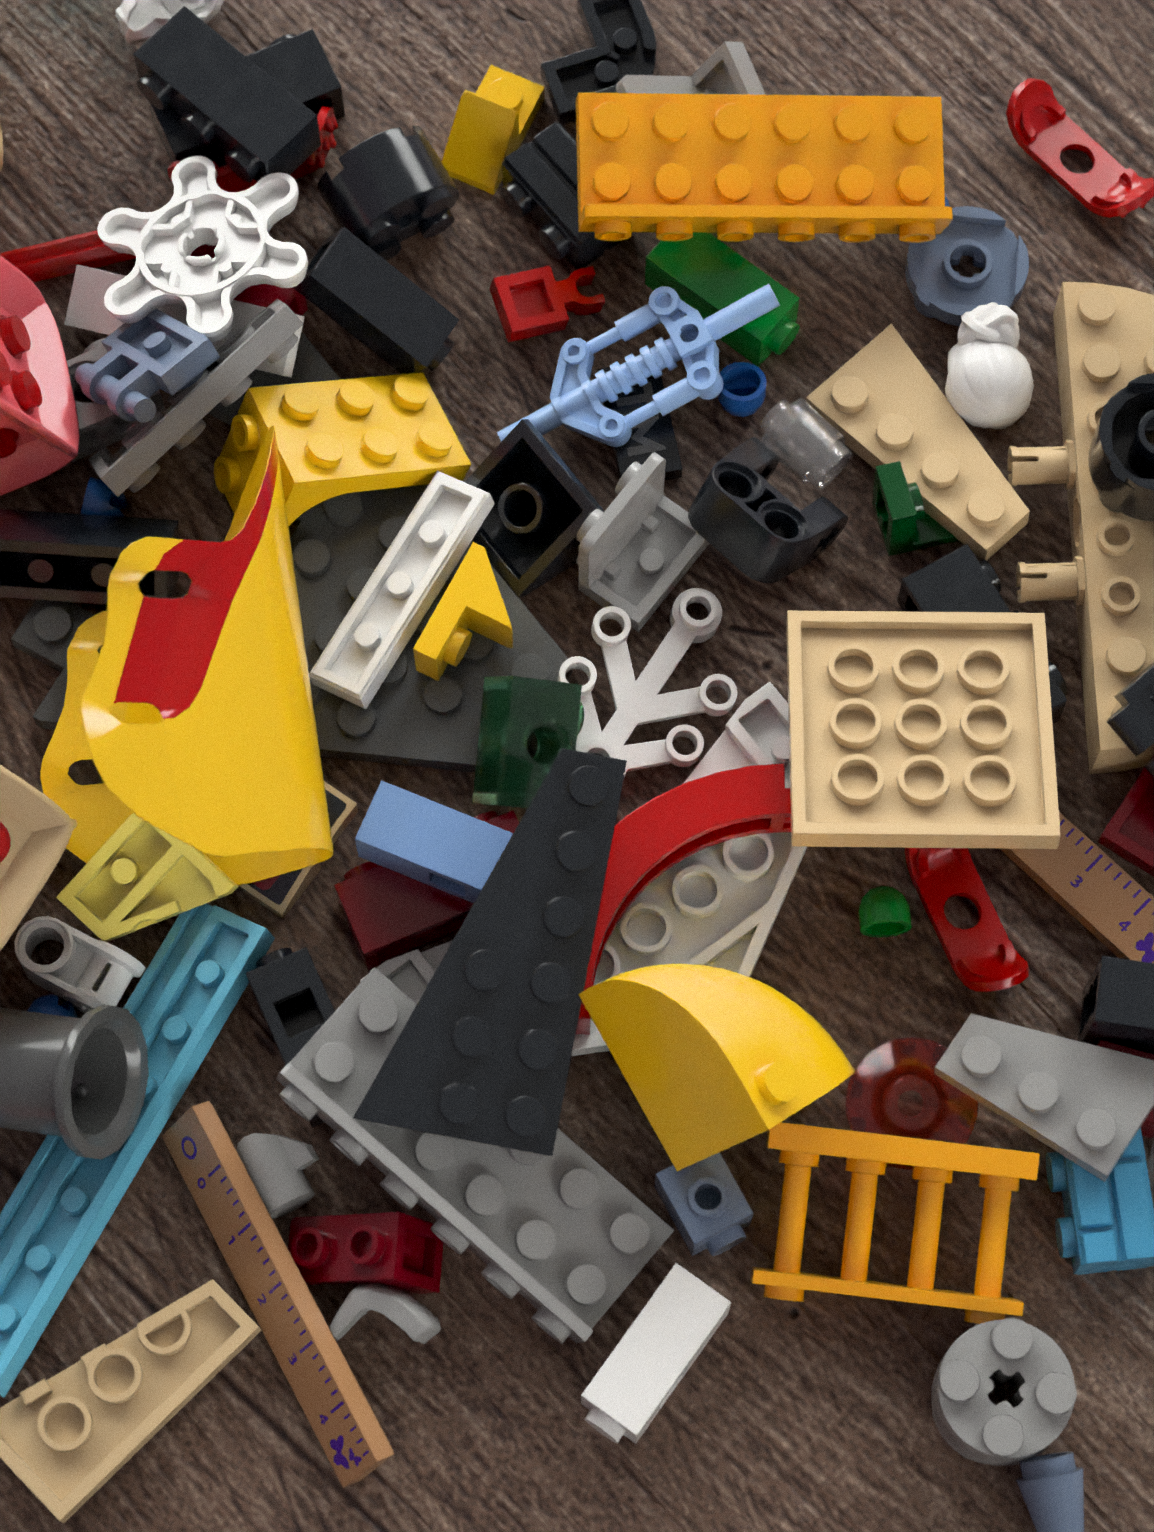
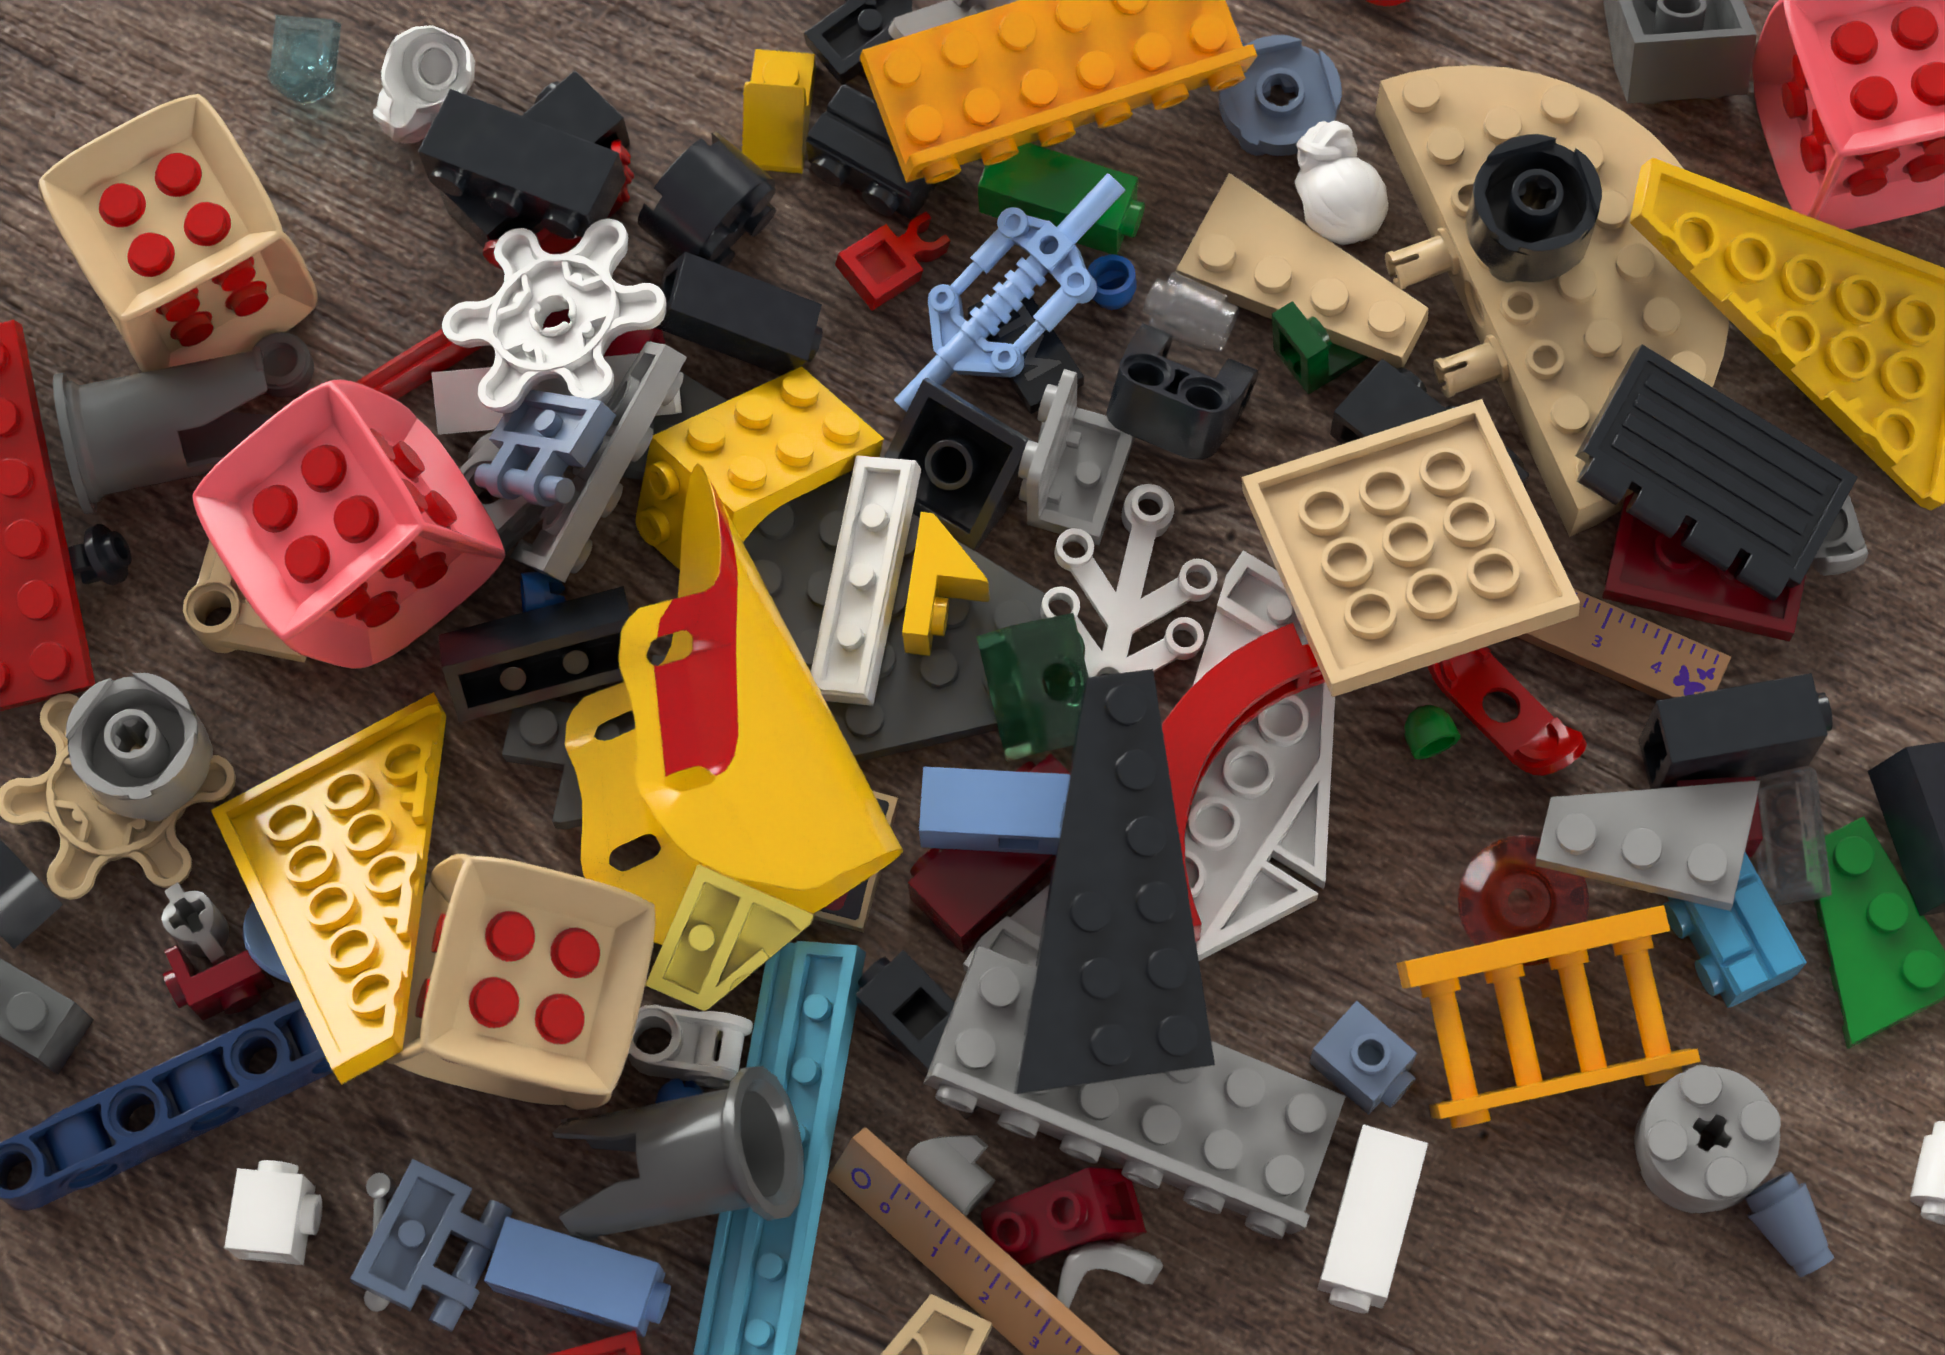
camera: 15 degrees left, 0 degrees up
yellow brick [578,964,855,1171] -> none

